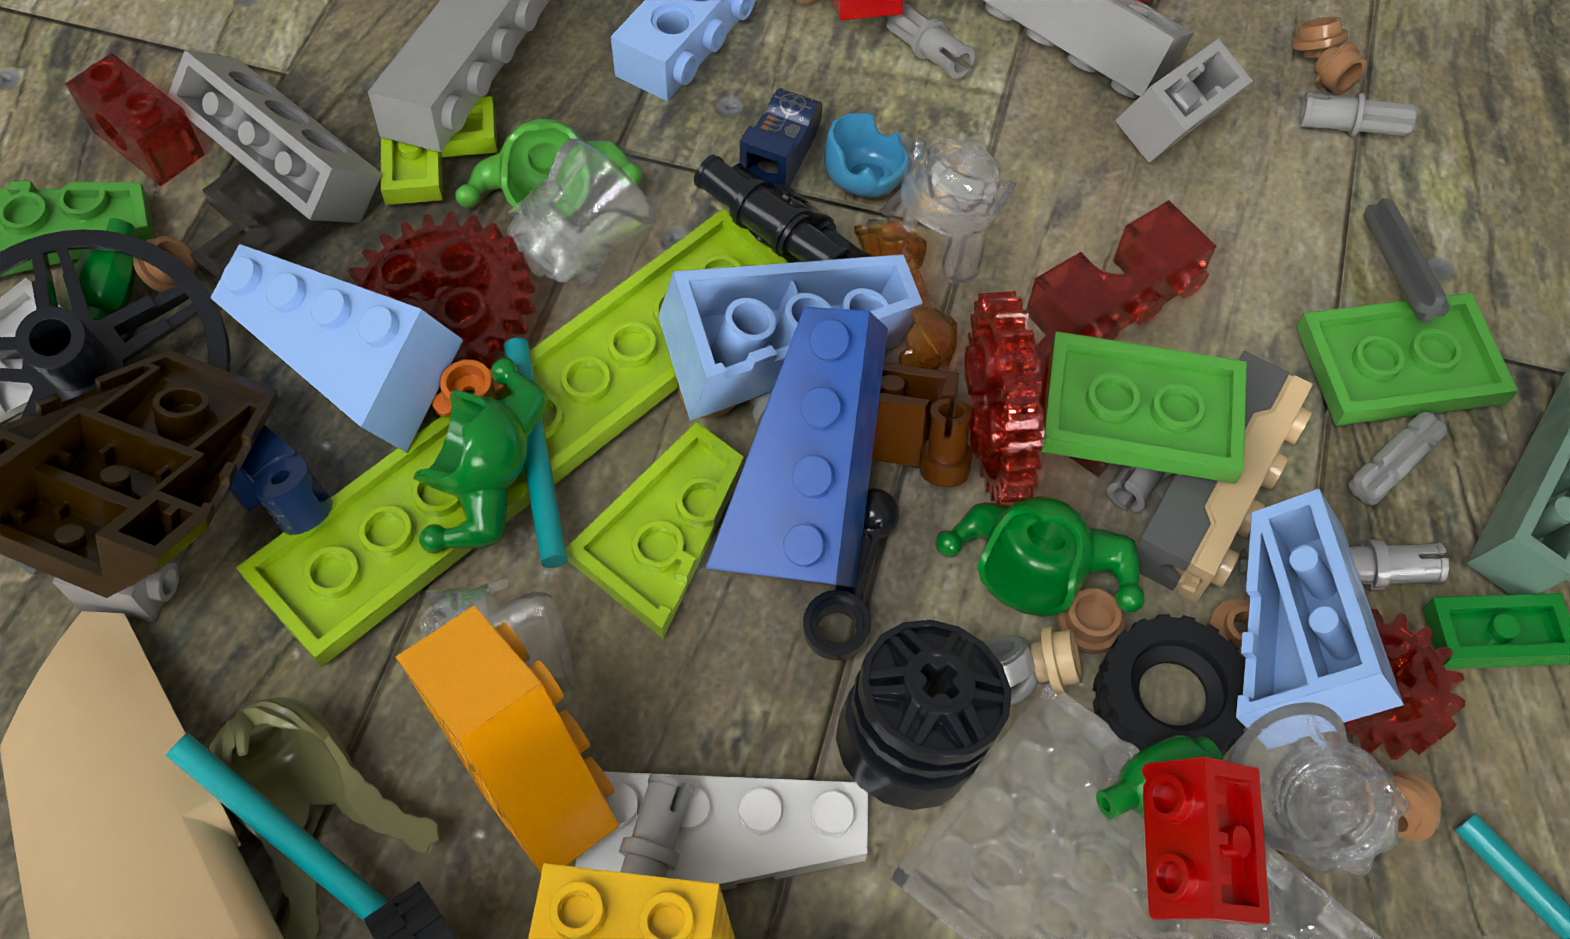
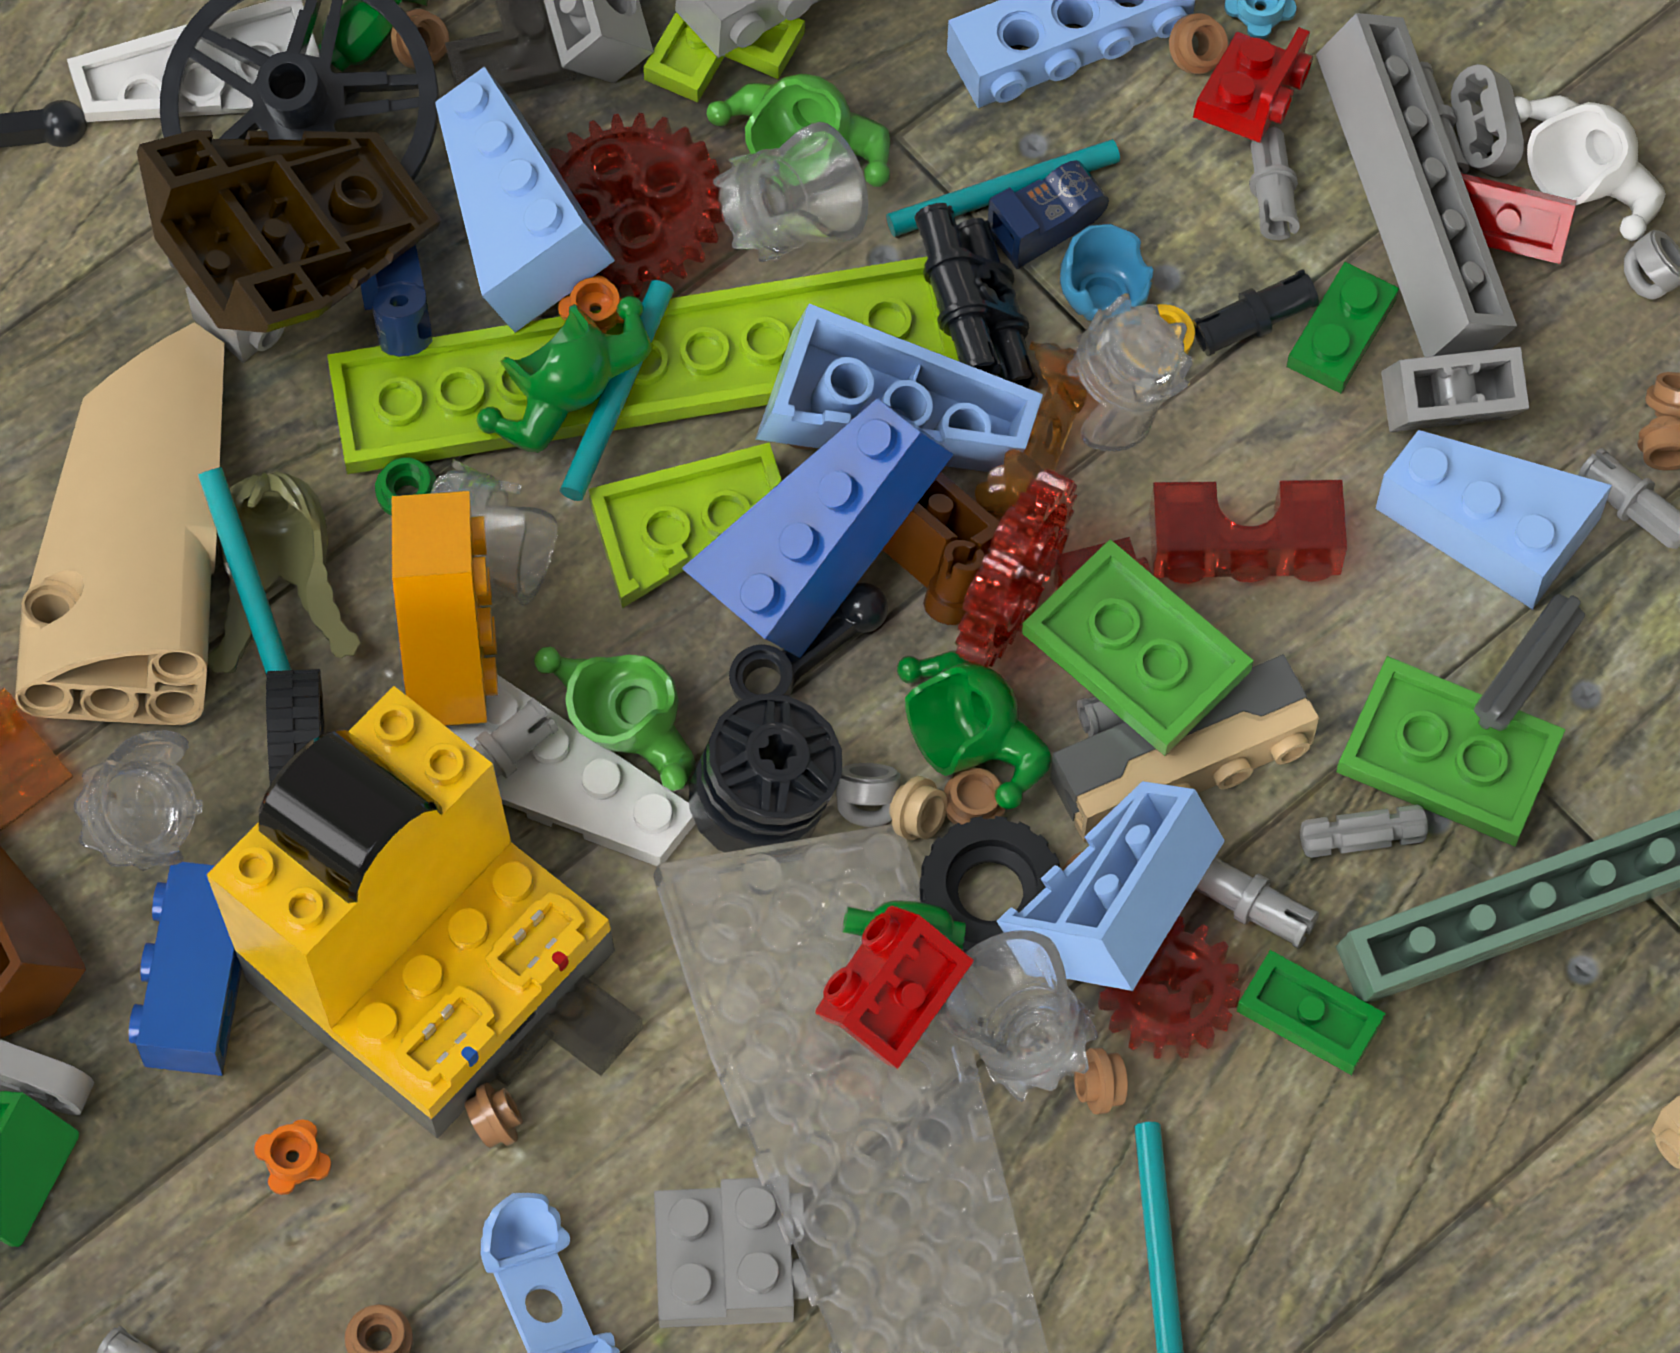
camera: 35 degrees right, 5 degrees up
none -> green plate [375,458,438,516]
none -> bright green piece [534,647,695,791]
none -> teal bar [886,139,1120,237]
none -> black pin [1192,269,1319,356]
none -> green plate [1286,262,1399,394]
none -> light blue wedge [1375,430,1612,610]

